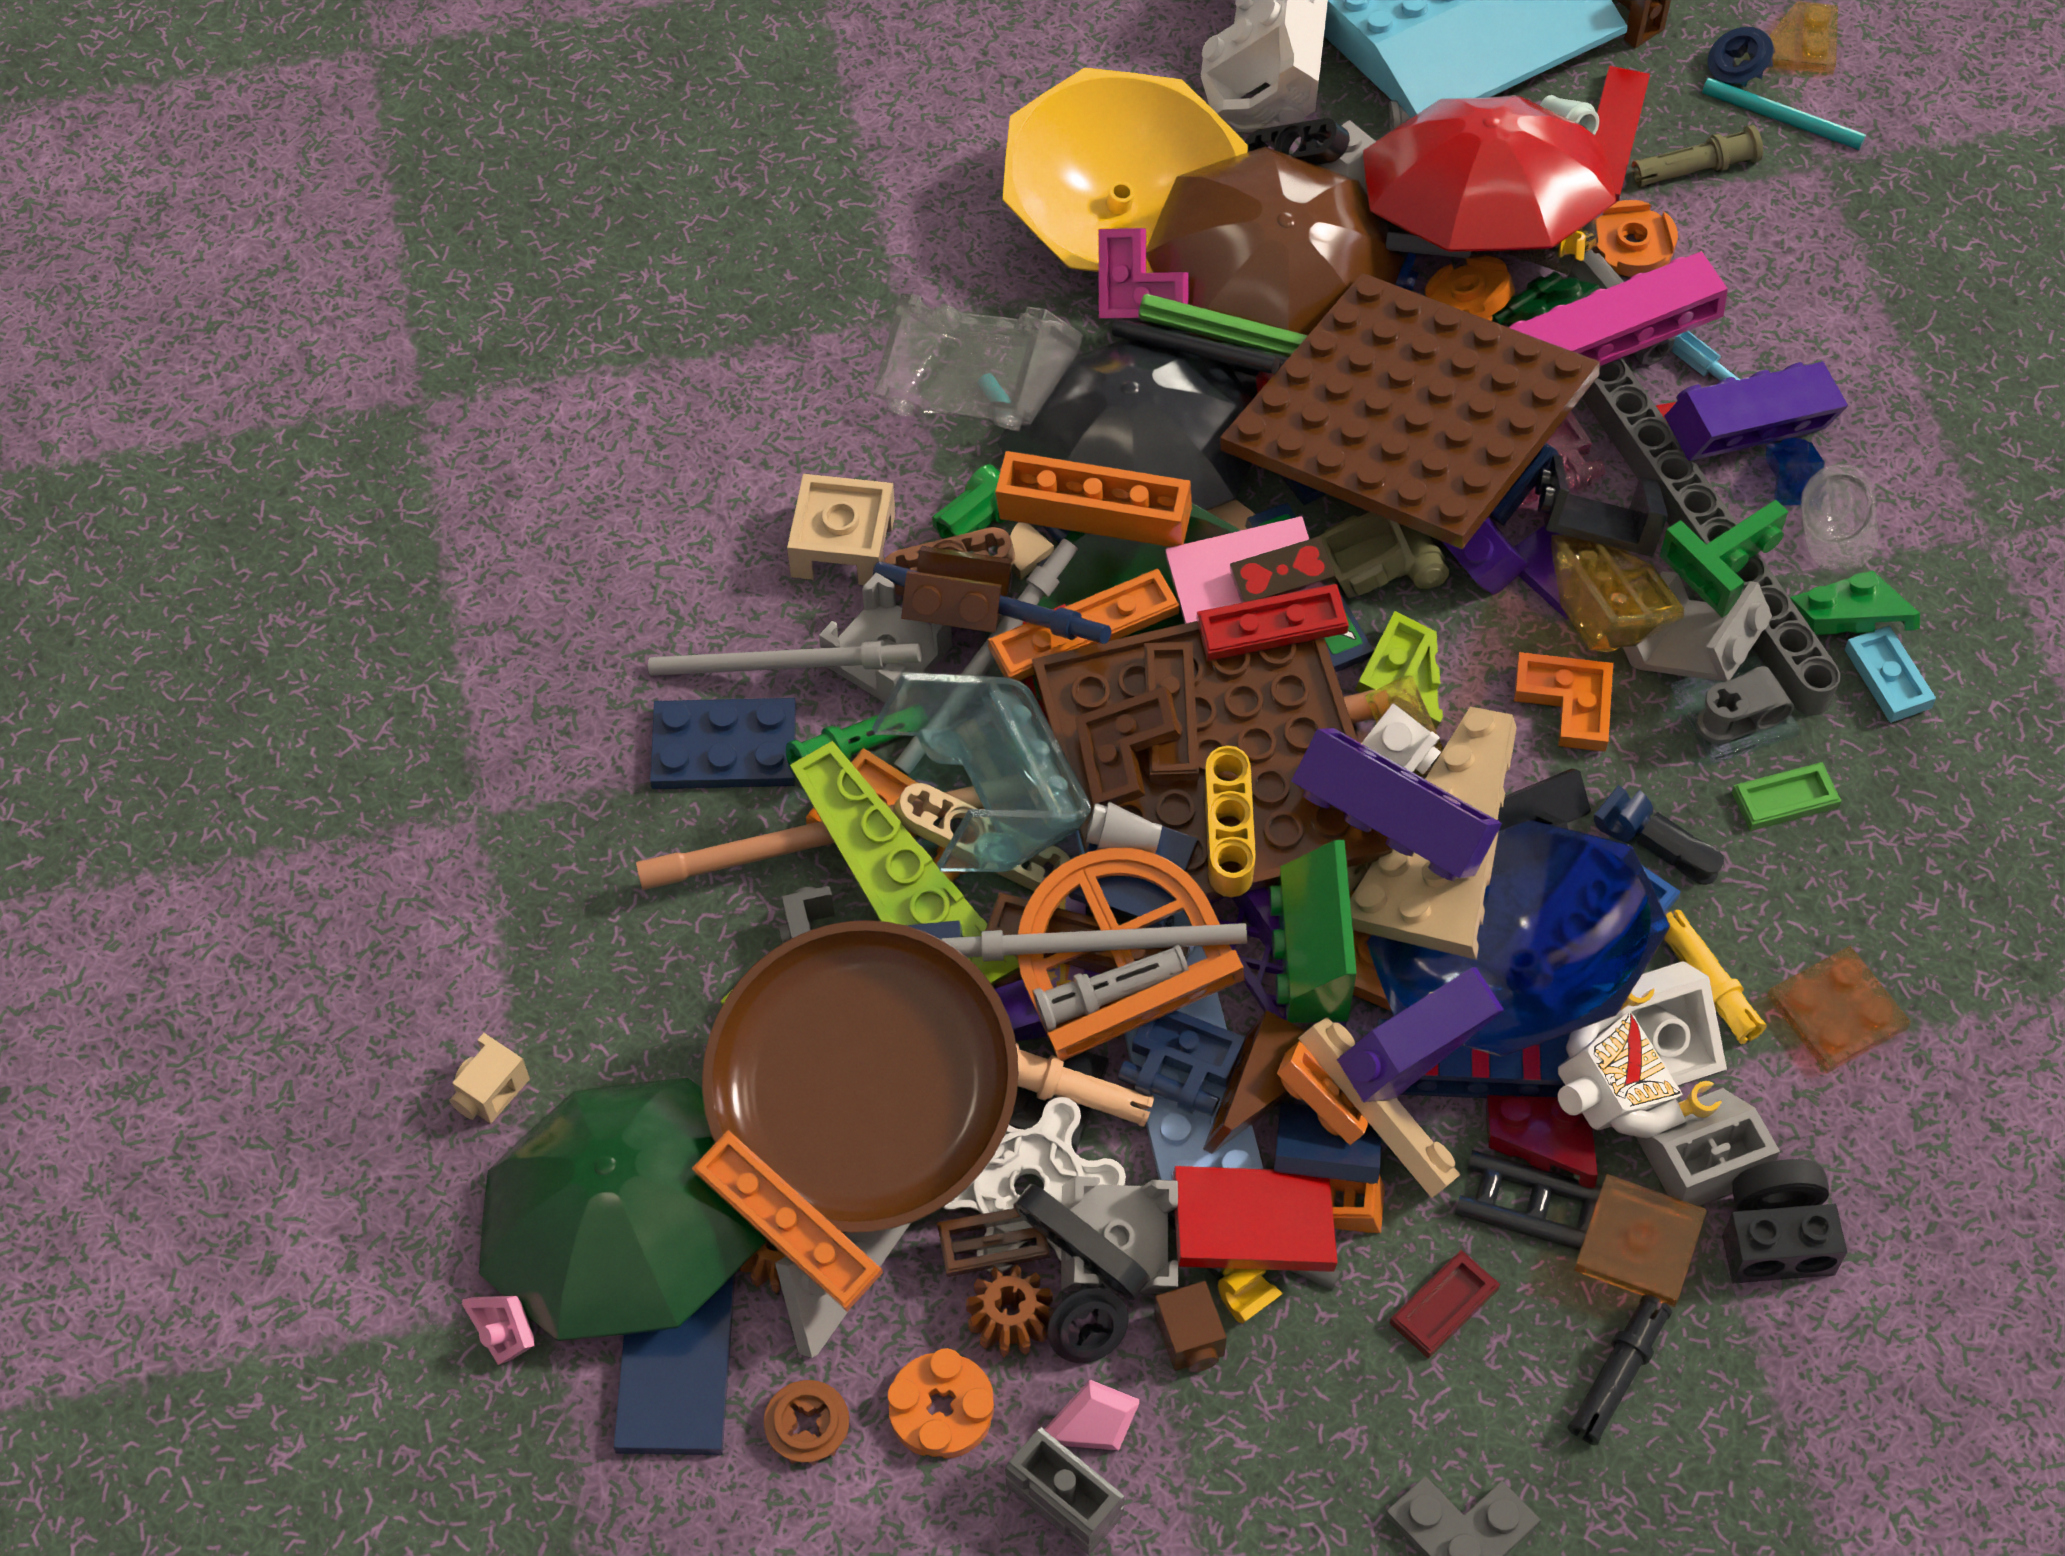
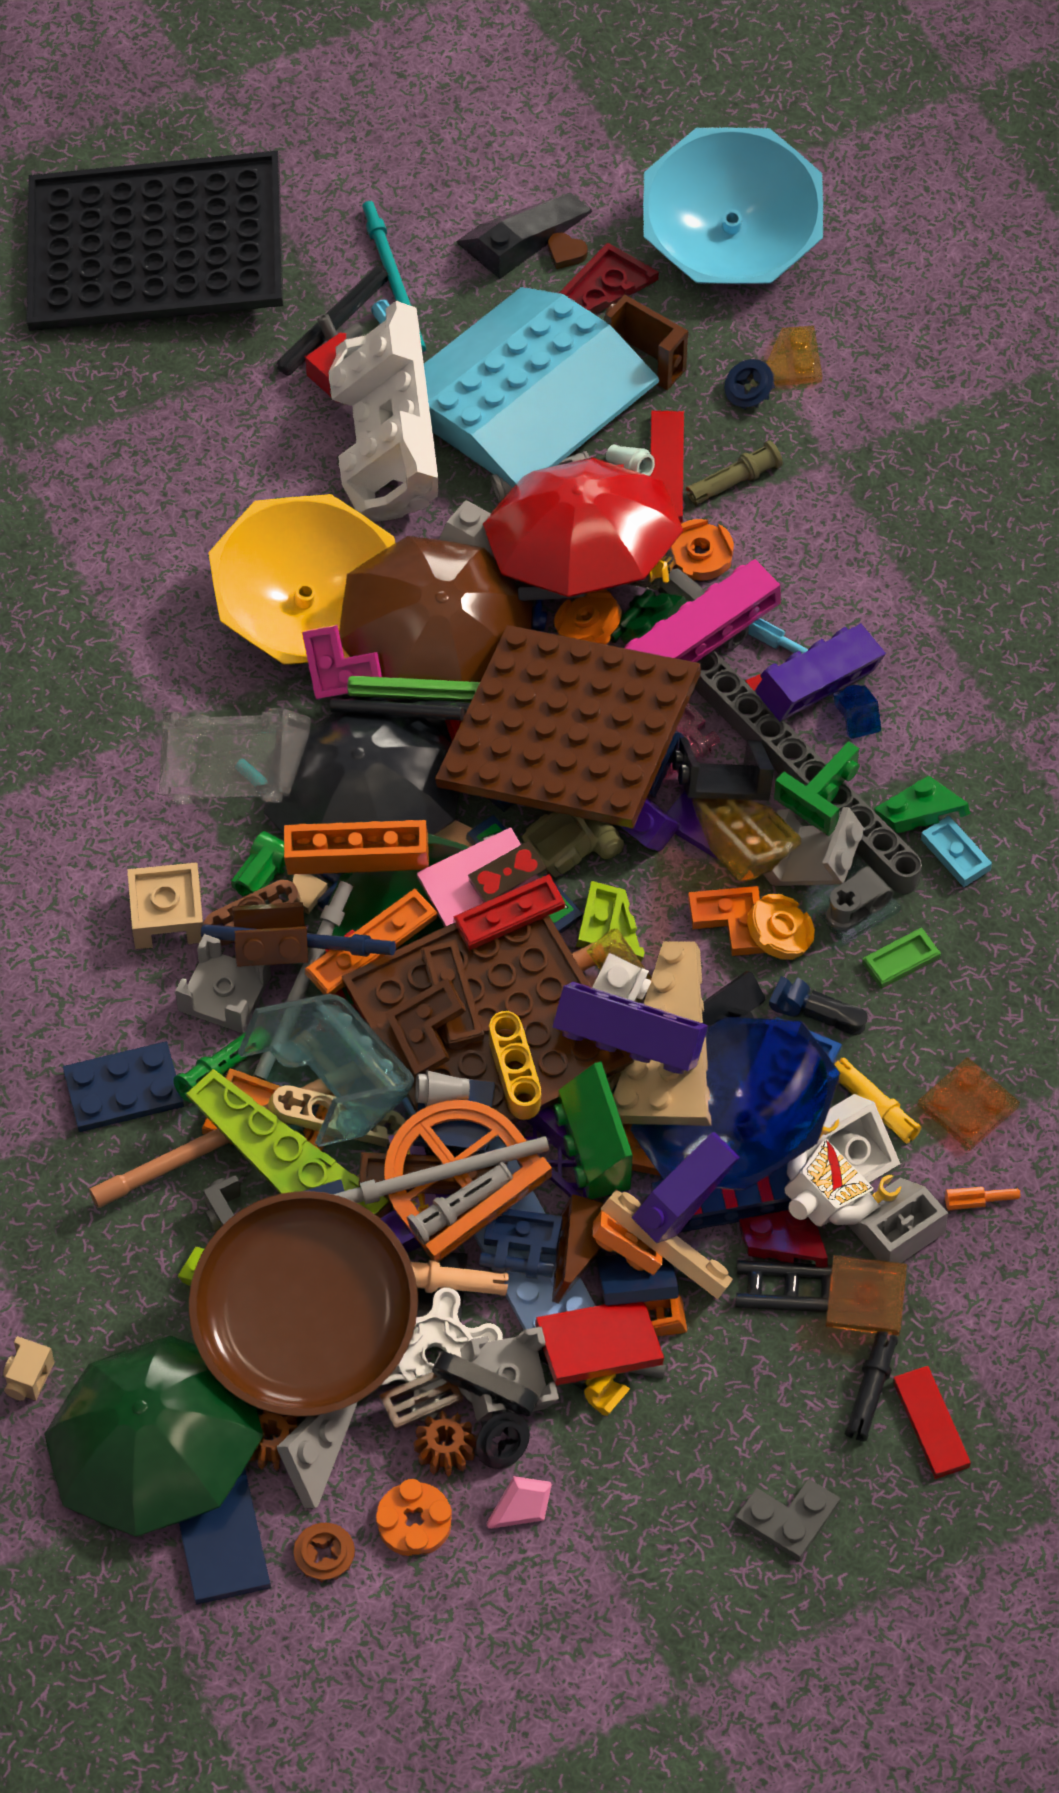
camera: 15 degrees left, 0 degrees up
bright pink piece [462,1296,534,1365] -> none
light grey bar [648,640,922,676] -> none
orange tile [692,1130,884,1312] -> none
dark grey brick [1005,1427,1125,1555] -> none
reddish brown brick [1154,1281,1227,1372] -> none
black beam [1245,118,1350,165] -> none
dark red tile [1389,1250,1500,1359] -> none
teal bar [1702,77,1866,150] -> none
black brick [1722,1204,1847,1284] -> none
black tyre [1732,1159,1829,1211] -> none
clear piece [1801,464,1879,570] -> none
none -> light orange tile [747,894,815,960]
none -> red tile [893,1366,971,1479]
none -> orange axle [945,1187,1020,1211]

